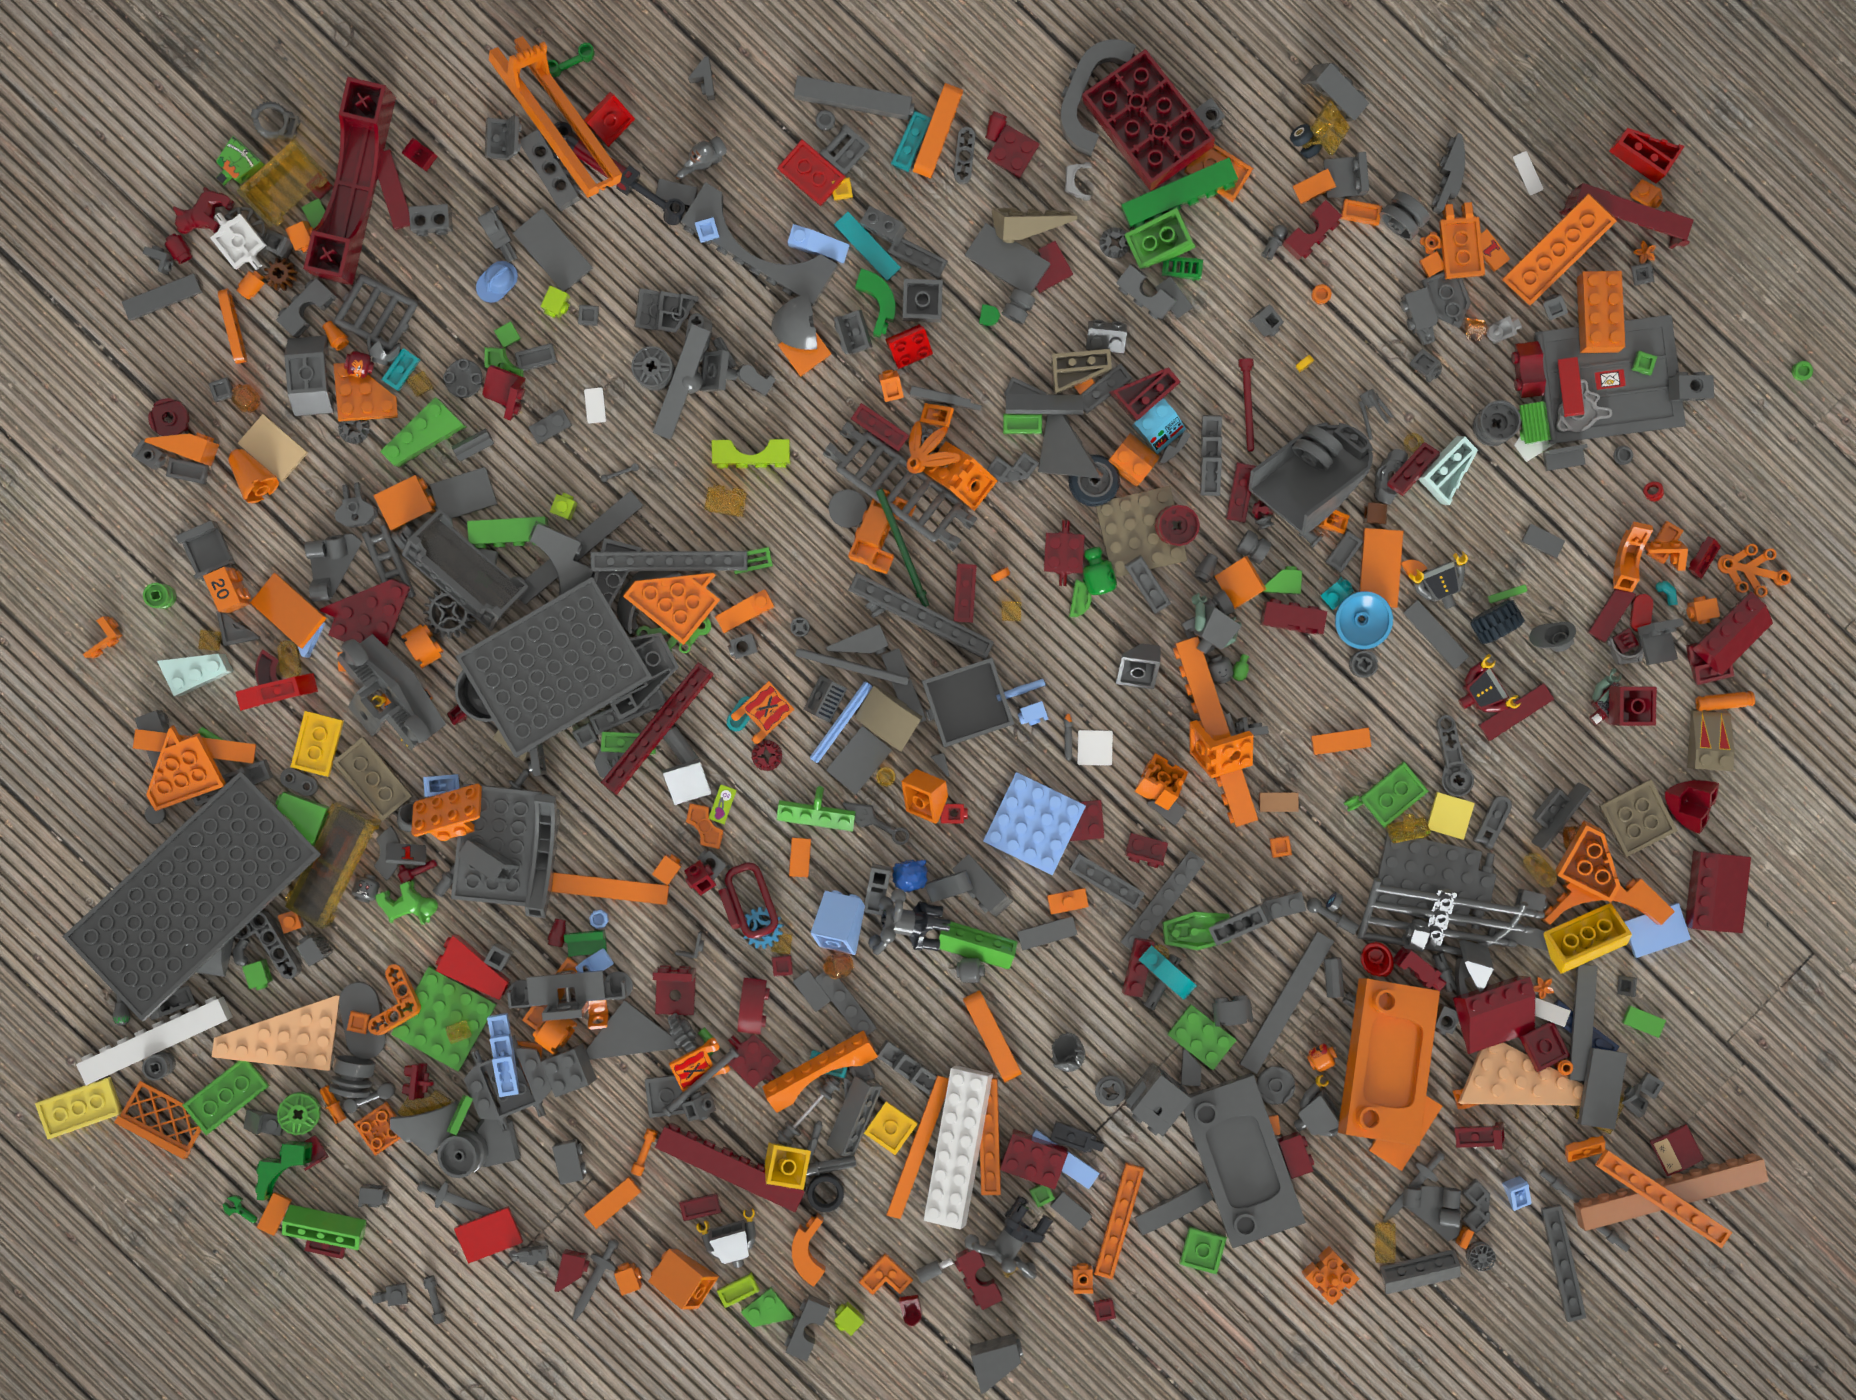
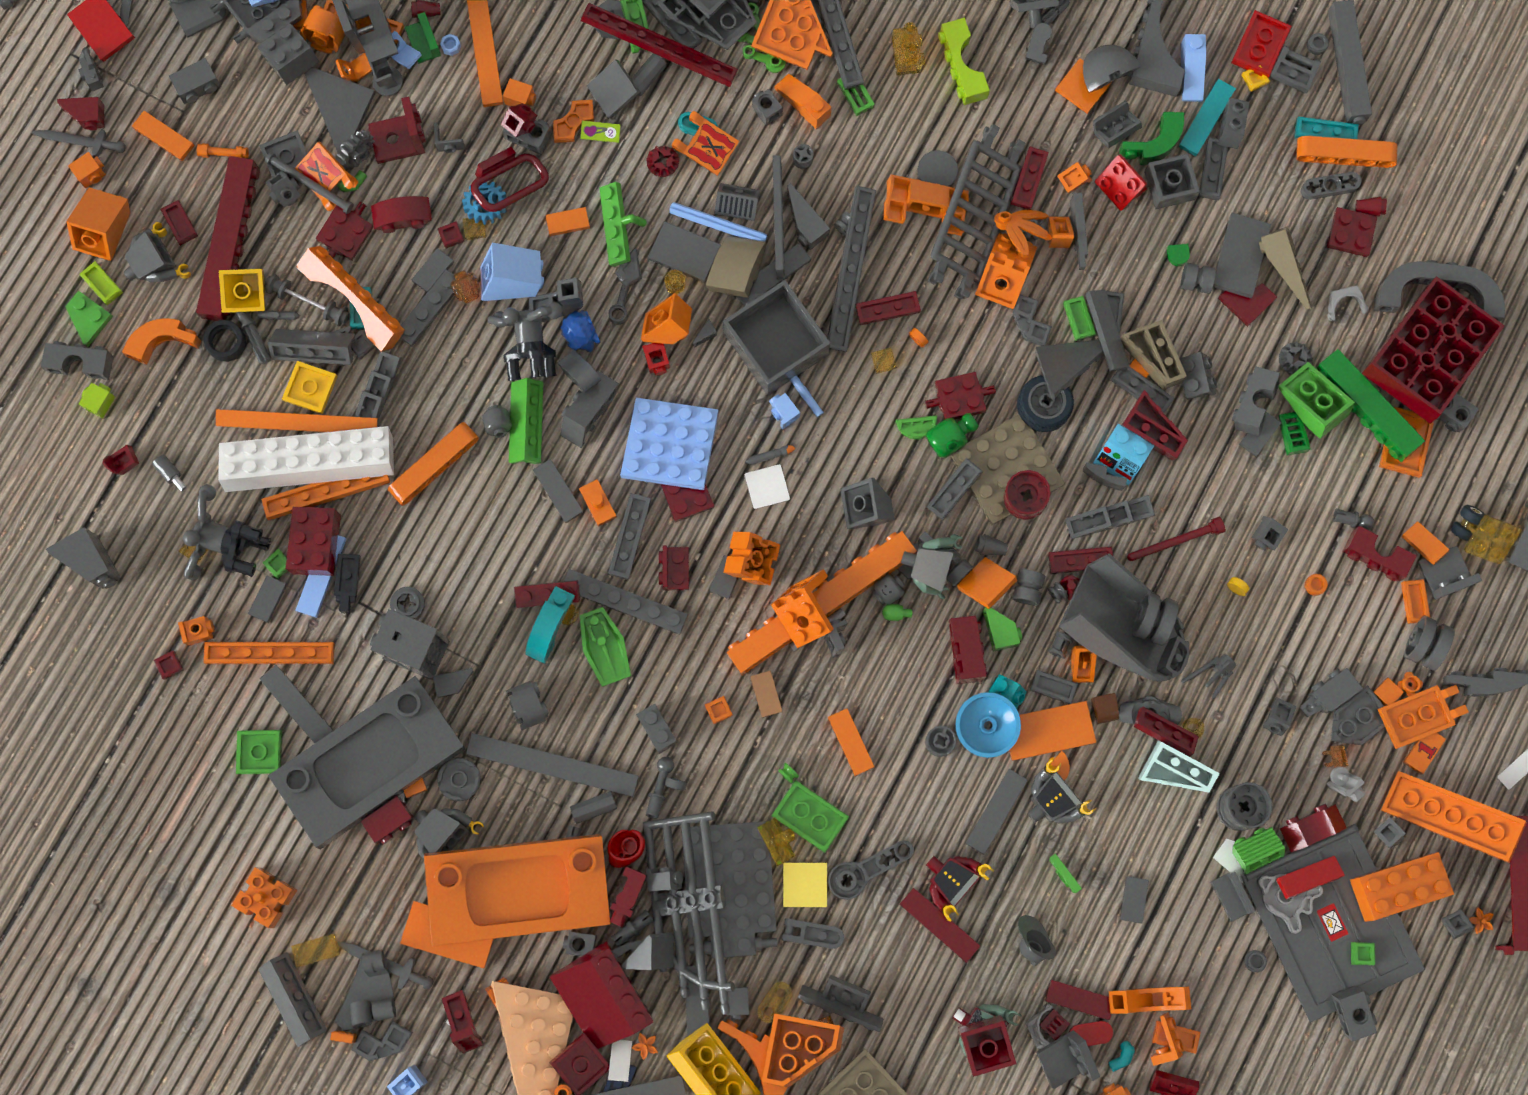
camera: 70 degrees right, 10 degrees down
orange tile [859,1253,913,1295] -> none
dark green bar [876,488,929,607] -> none
dark red arch [954,1249,1003,1310] -> none
dark grey hair [1052,1032,1085,1072] -> none
orange slope [1108,433,1160,487] -> none
dark grey pin [1144,954,1182,1010] -> none
bright green plate [1167,1004,1236,1070] -> none
dark grey brick [1208,902,1273,946] -> none
orange head [1307,1043,1337,1072] -> none
dark grey wheel [1466,1241,1496,1271] -> none
black wheel [1470,600,1525,644] -> none
red piece [1643,481,1664,502] -> none

